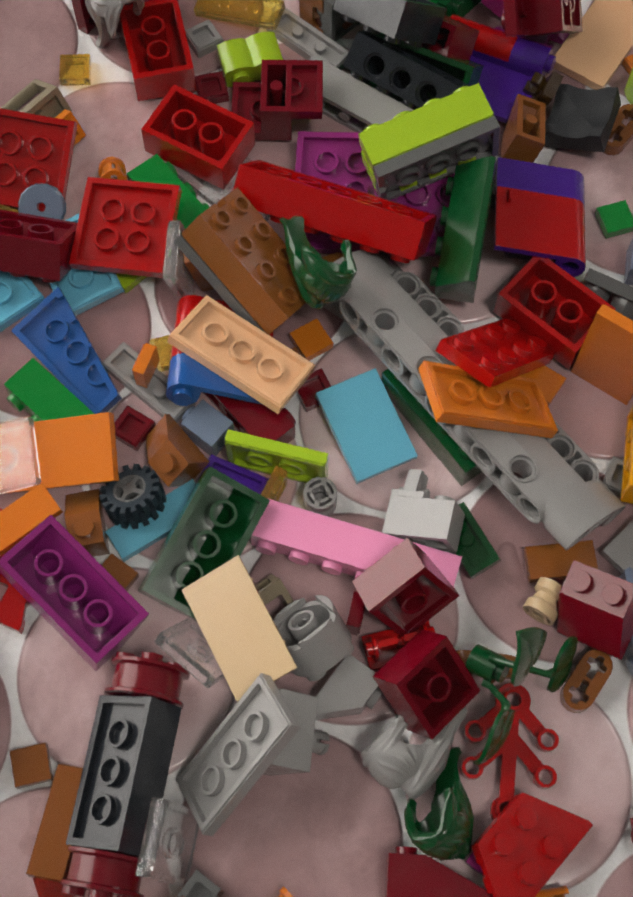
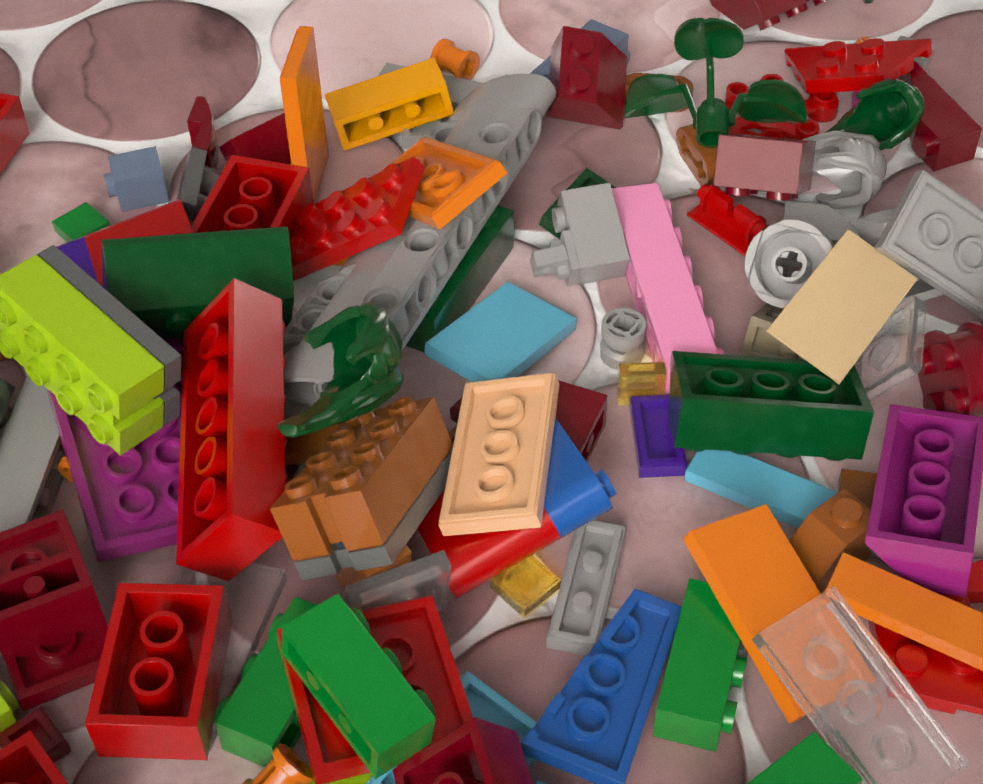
camera: 115 degrees left, 20 degrees down
black wheel [100,464,167,529] -> none
dark red tile [114,405,156,451] -> none
orange tile [132,343,160,388] -> none
dark orange slope [146,414,210,487] -> none
sand blue brick [181,399,235,456] -> none
lime tile [224,429,328,484] -> none
dark red tile [346,591,366,636] -> none
dark red slope [352,538,459,637] -> none
tan wheel [522,577,562,626] -> none
dark orange tile [523,540,598,583] -> none
none -> green brick [281,593,436,779]

